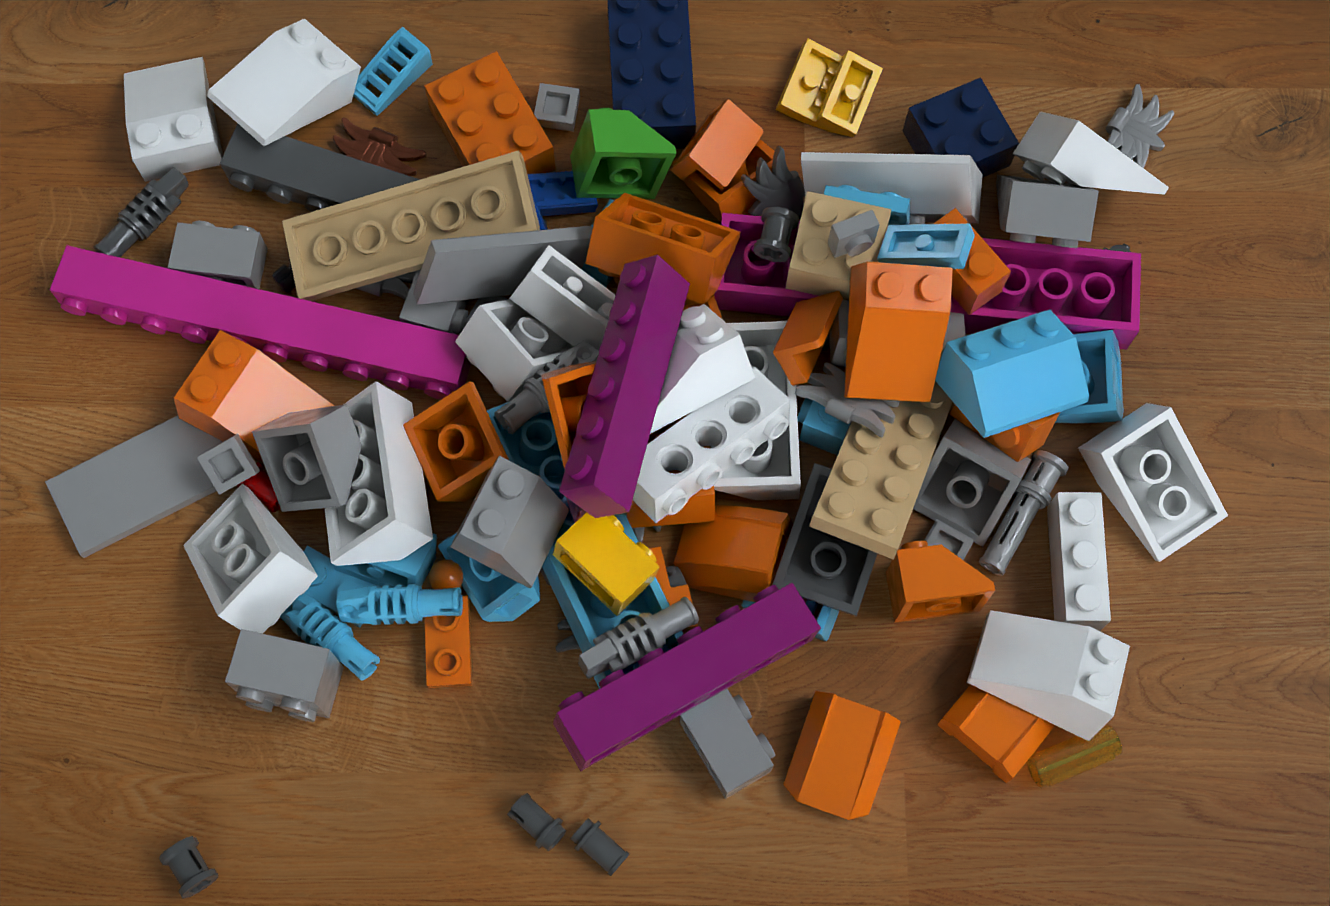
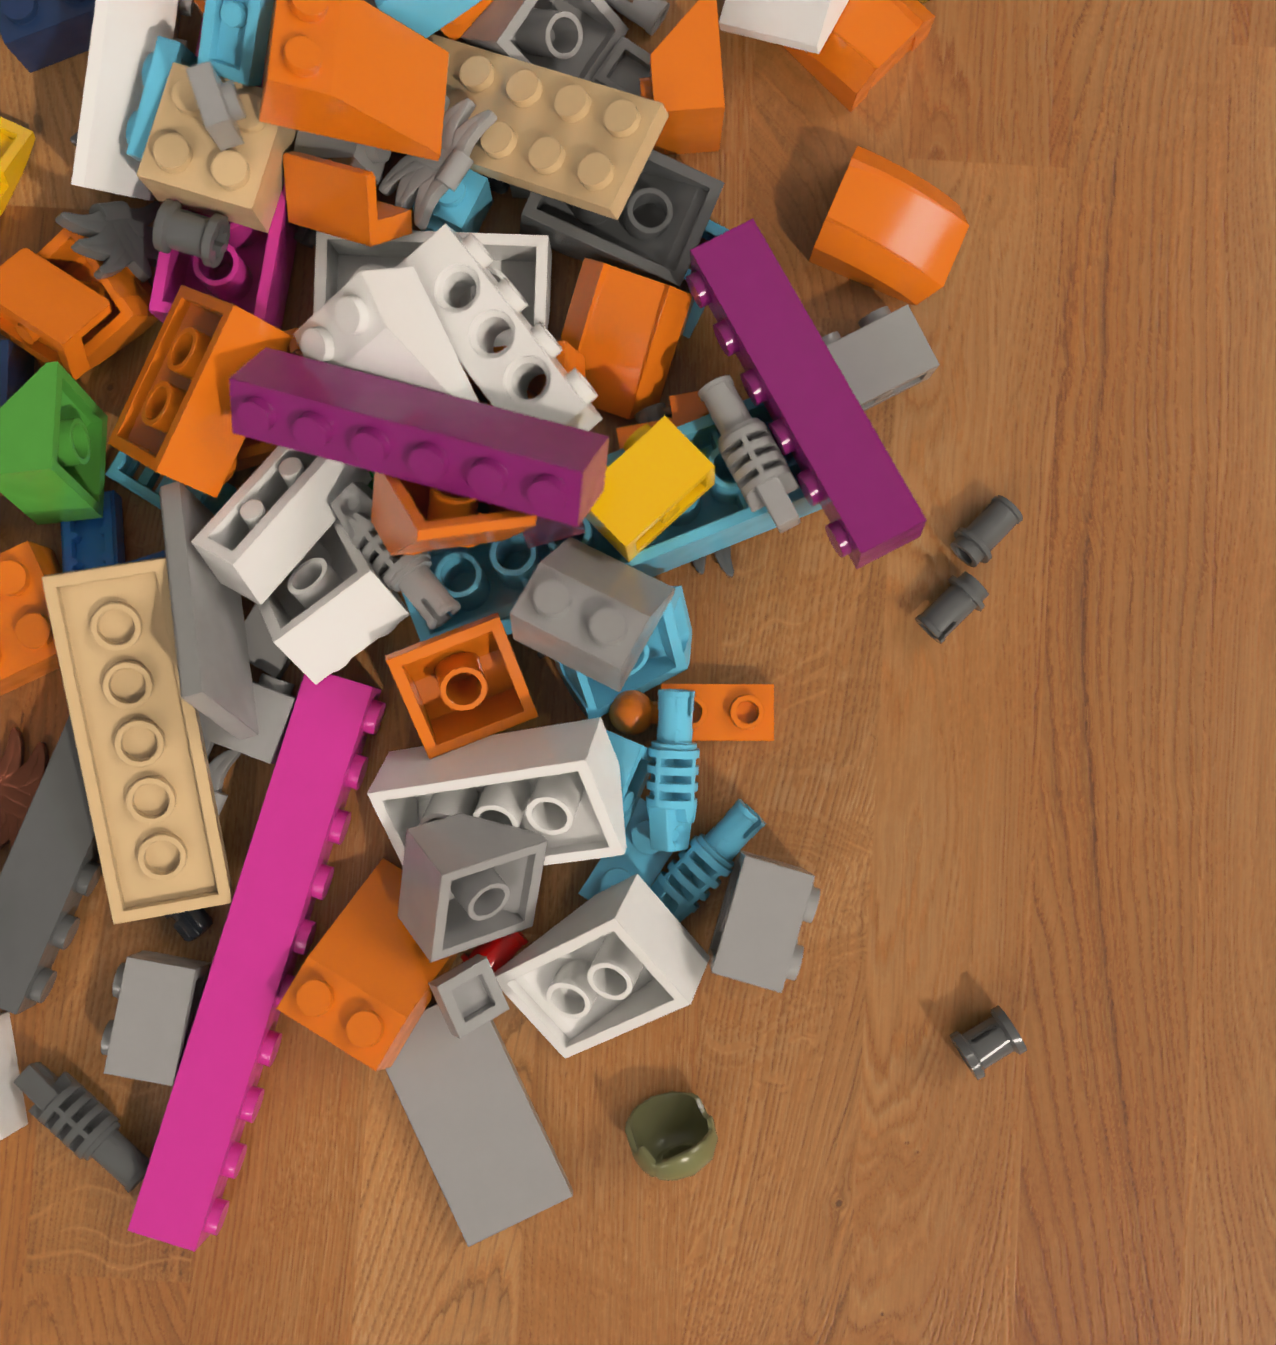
camera: 85 degrees left, 15 degrees up
none -> olive hair [625,1091,718,1181]

